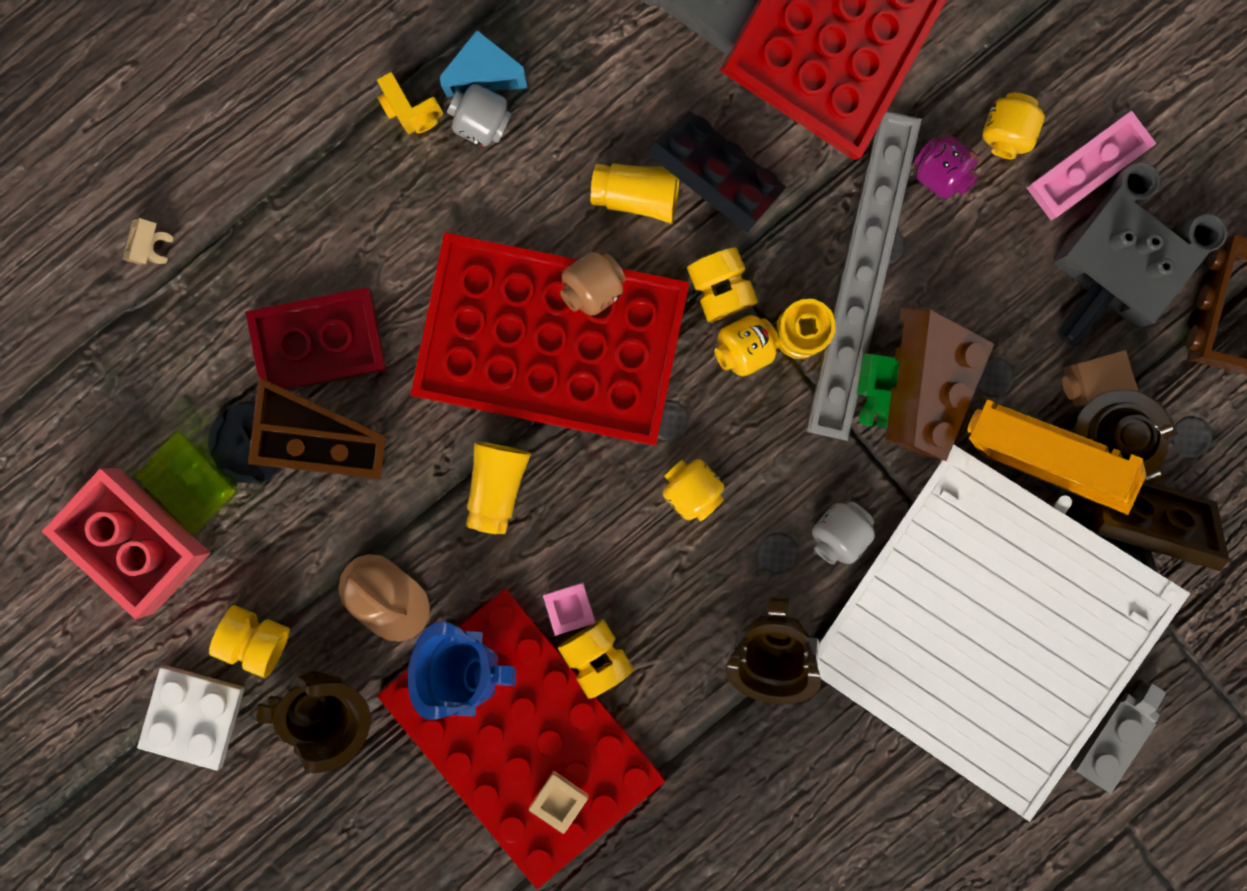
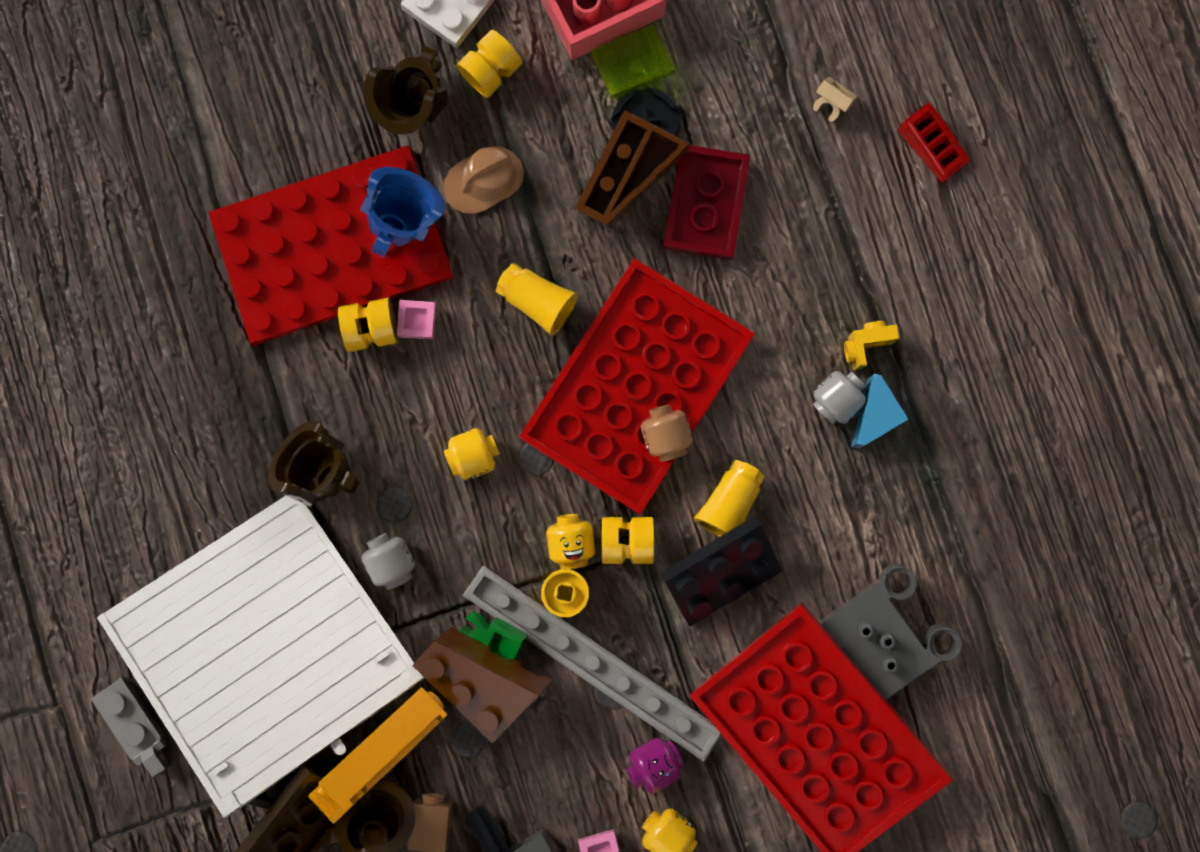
camera: 115 degrees right, 5 degrees down
tan plate [529,771,589,834] -> none
none -> red slope [897,102,970,183]

